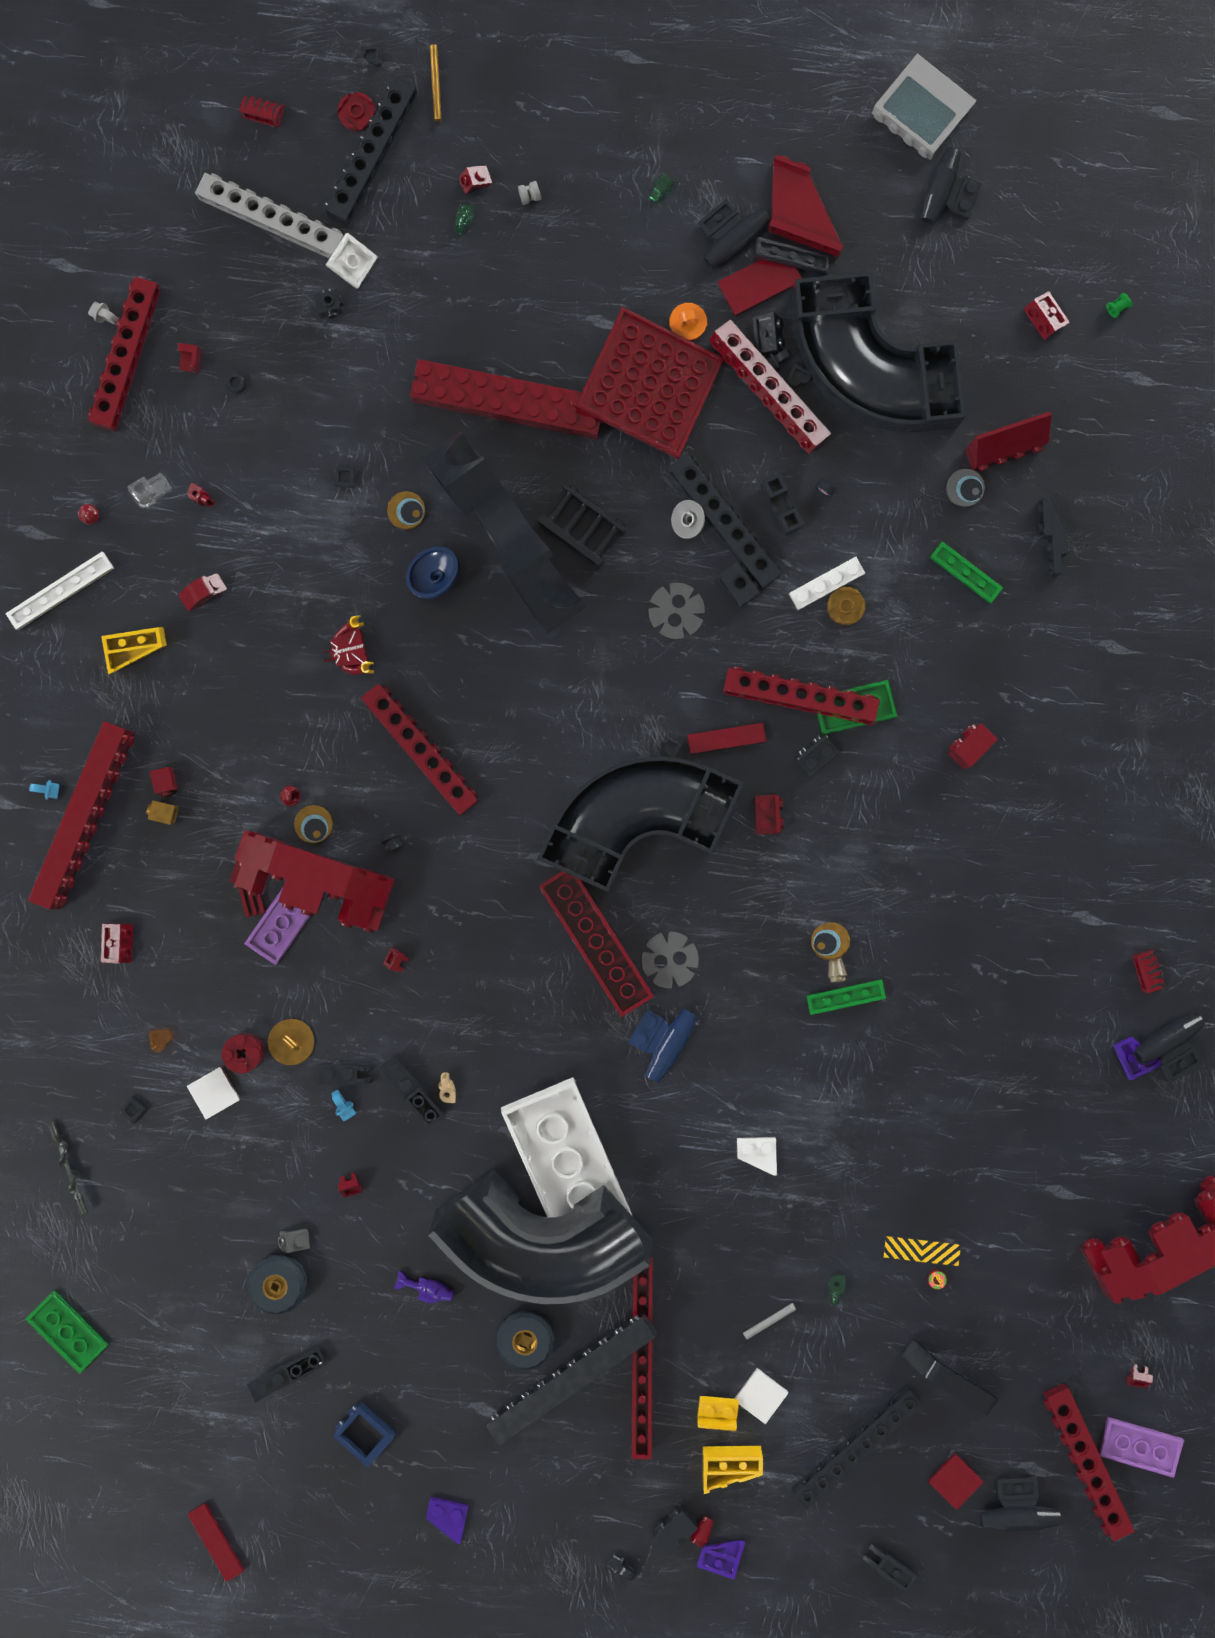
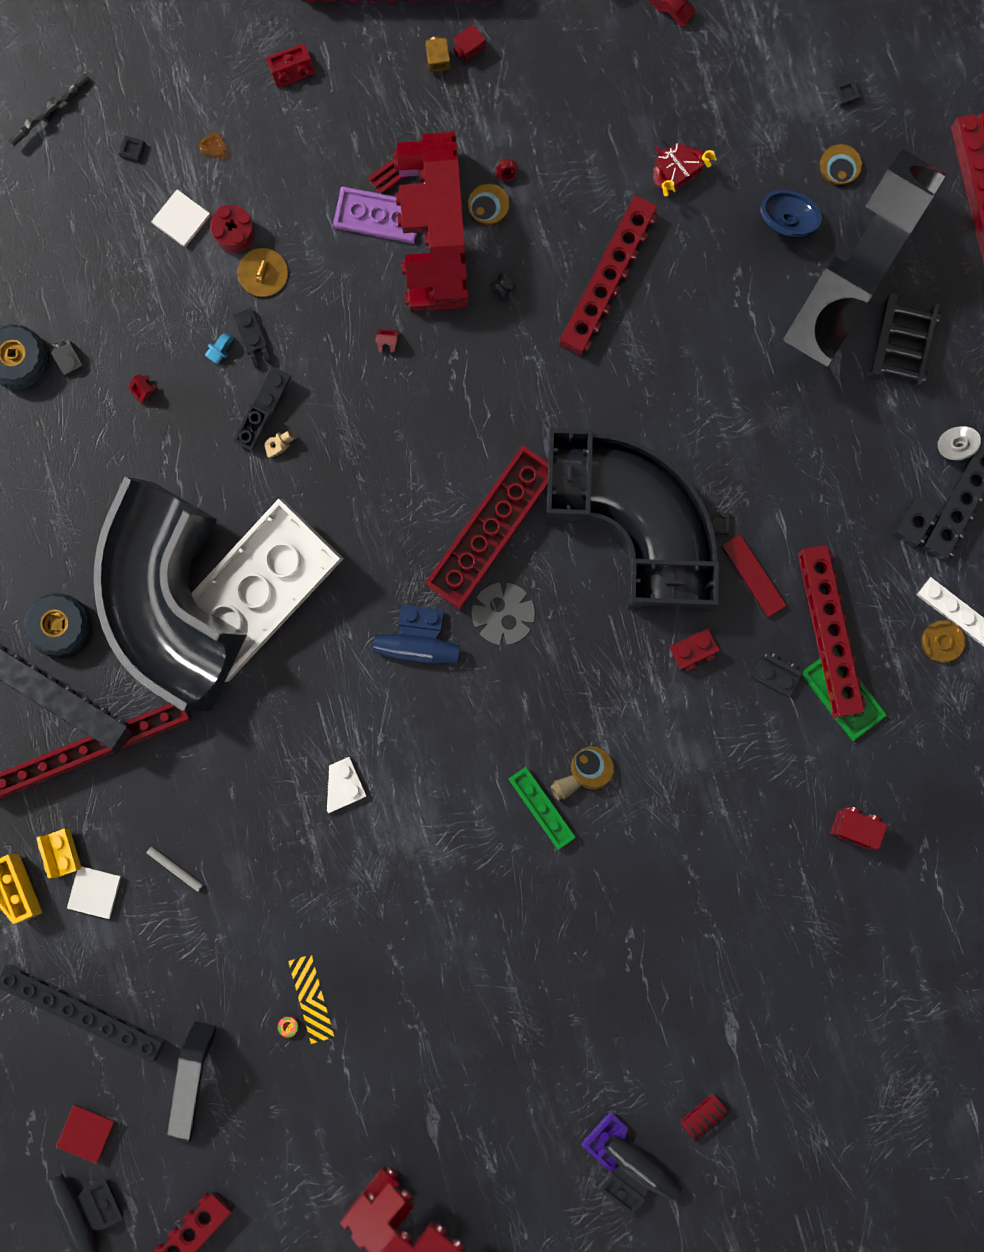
camera: 65 degrees right, 5 degrees down
dark purple animal [394,1270,455,1303] -> none
dark grey piece [648,583,705,639] -> none
clear green piece [828,1275,845,1305] -> none

